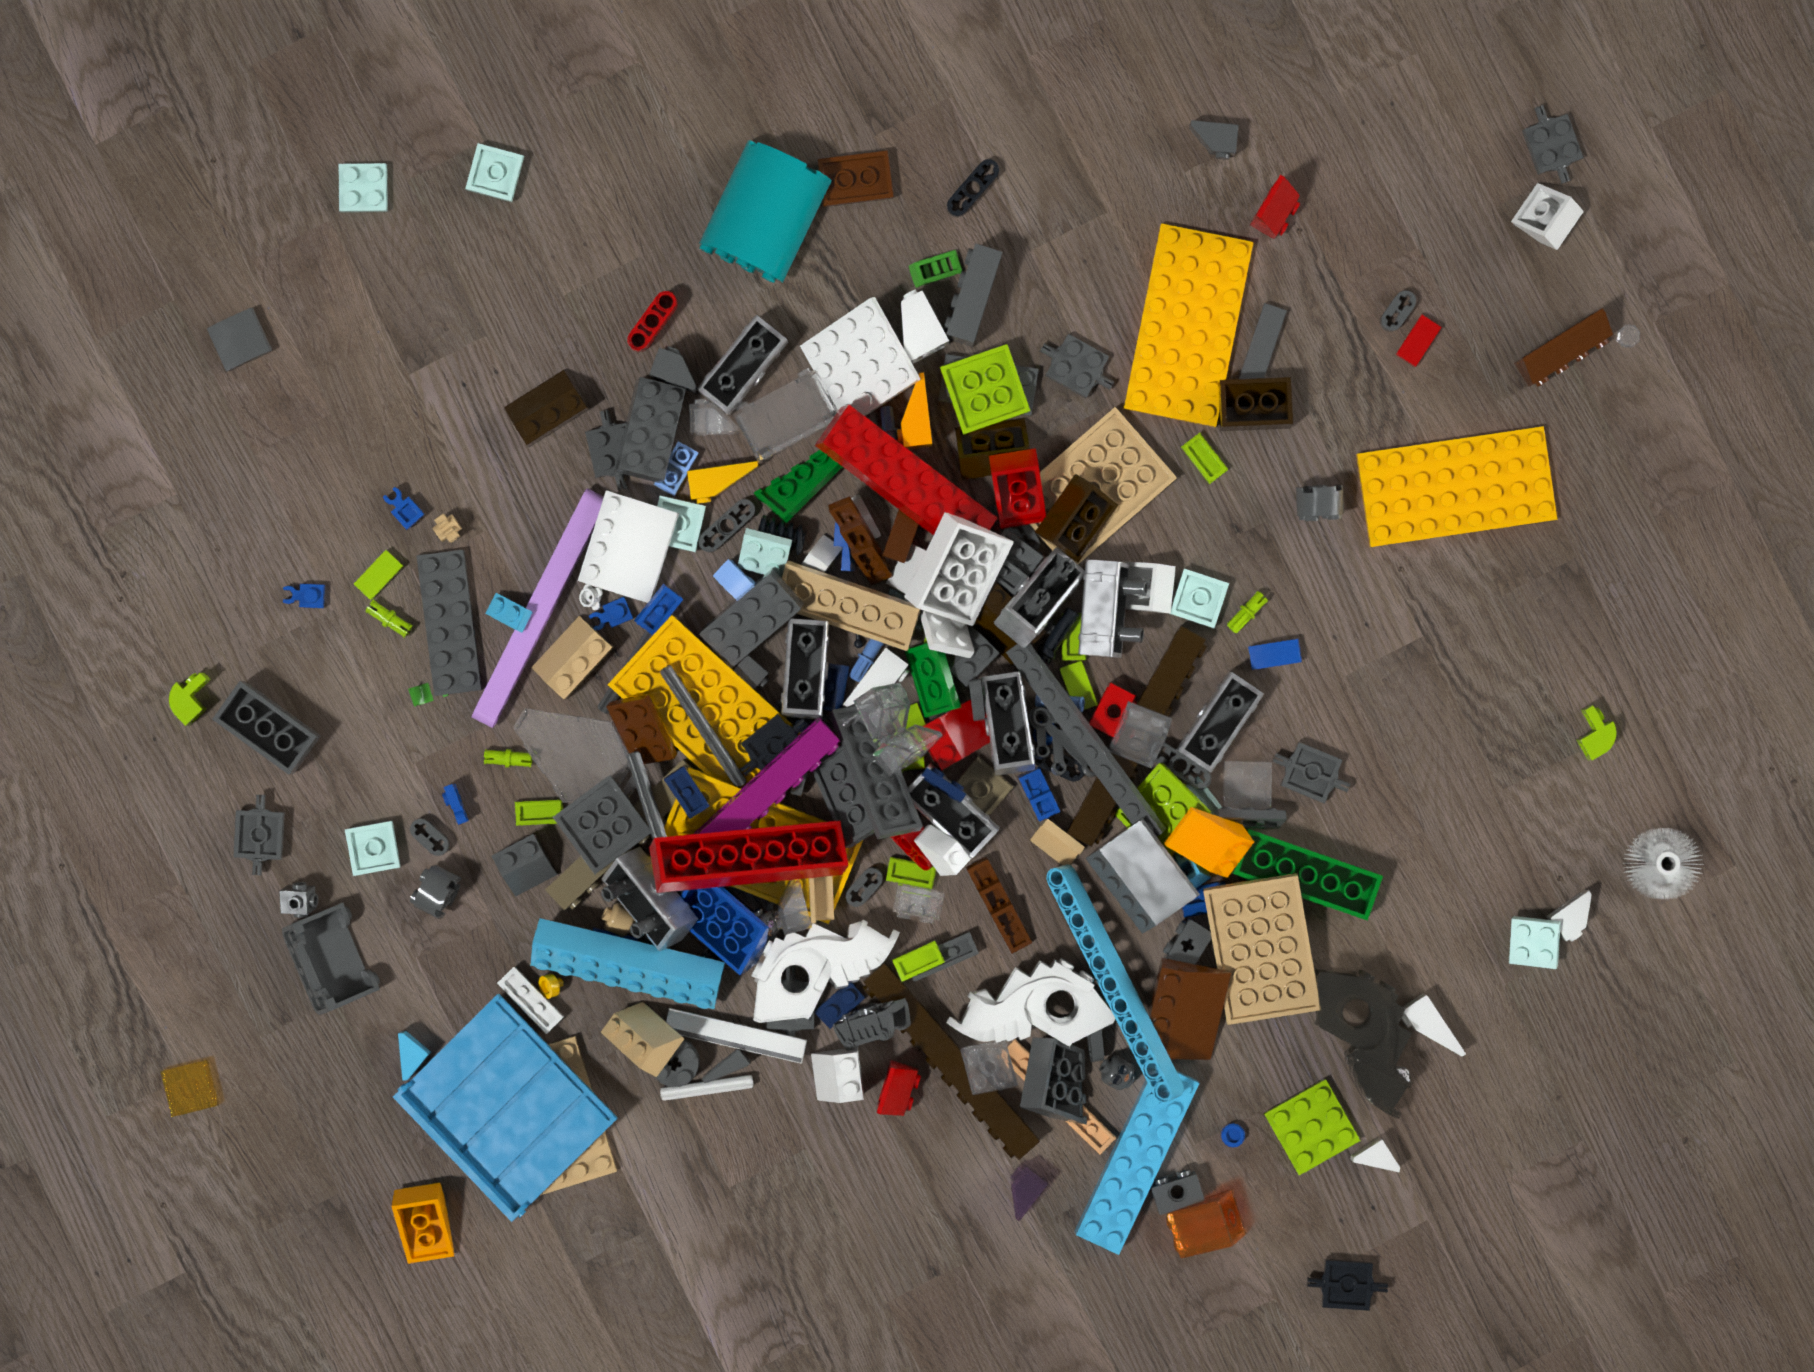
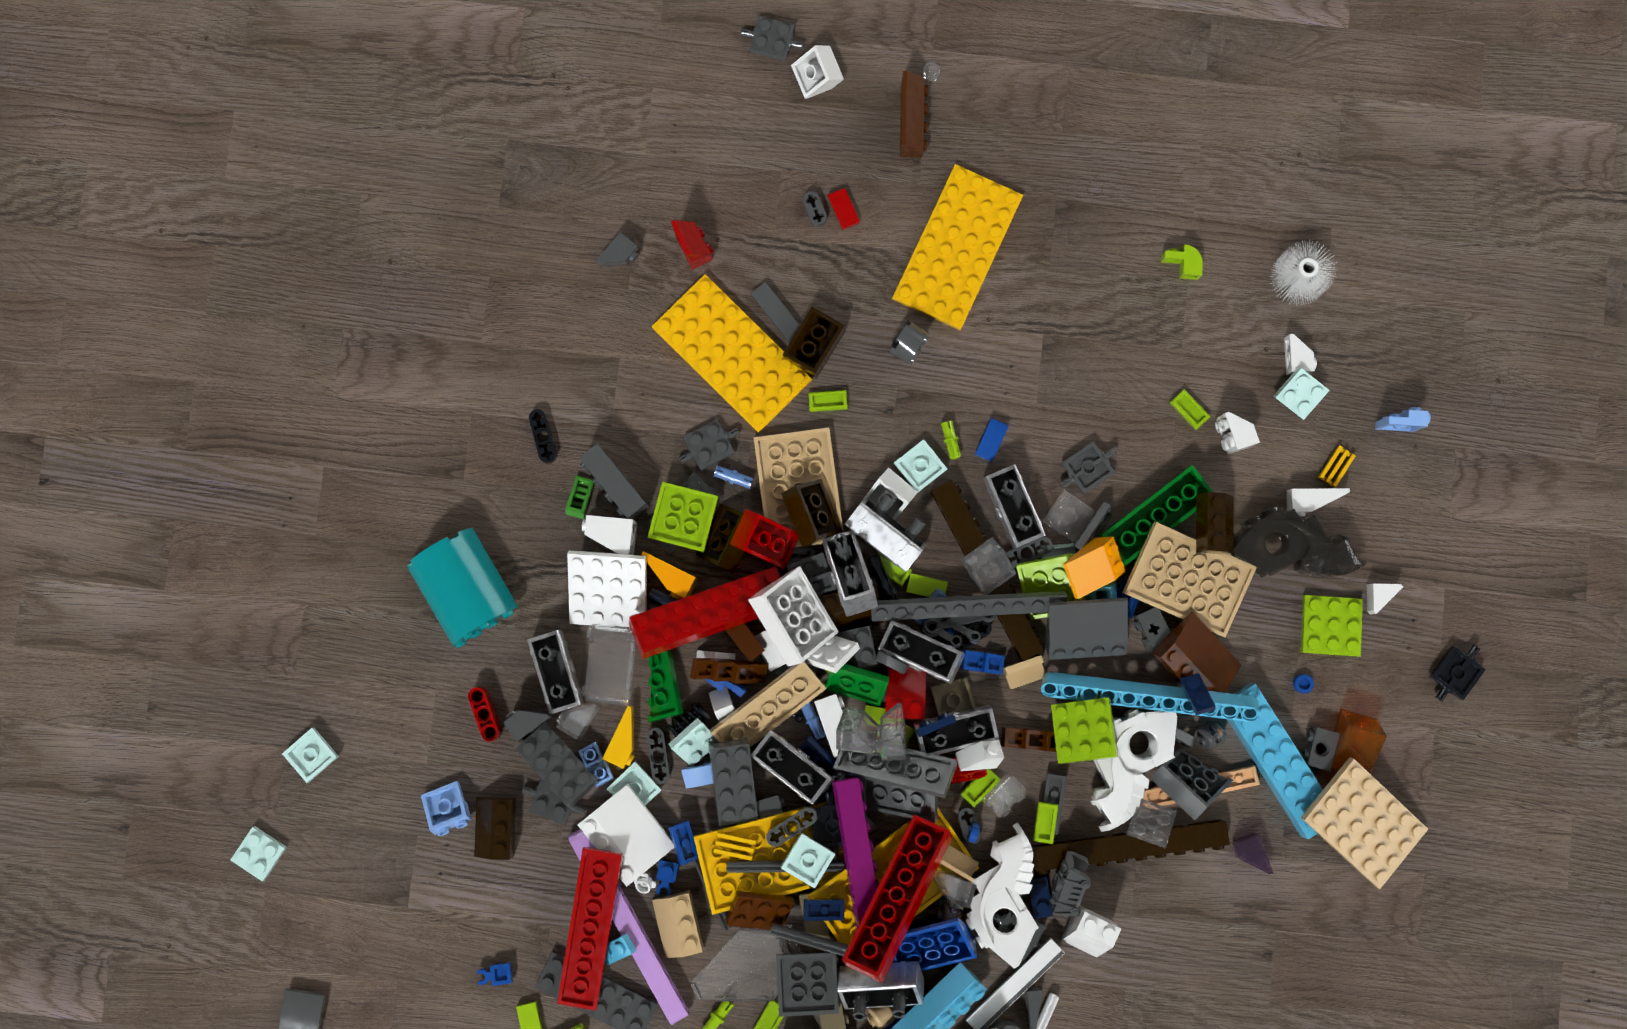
camera: 55 degrees left, 5 degrees down
tan gear [432,514,462,543] -> none
reddish brown plate [818,150,894,207] -> none
red slope [876,1060,921,1116] -> none
red brick [1088,683,1137,738] -> none
none -> light blue plate [421,781,472,836]
none -> red plate [557,847,623,1011]
none -> medium blue pin [713,465,753,489]
none -> yellow tile [713,832,756,861]
none -> dark grey beam [766,806,818,847]
none -> light aqua plate [780,832,835,888]
none -> blue tile [967,822,980,843]
none -> lime plate [1051,697,1118,764]
none -> lime tile [1170,389,1211,430]
none -> dark blue plate [1180,673,1216,715]
none -> dark brown slope [1196,492,1234,555]
none -> white slope [1215,412,1260,454]
none -> tan plate [1300,757,1428,889]
none -> yellow tile [1318,445,1356,488]
none -> light blue plate [1375,407,1431,432]

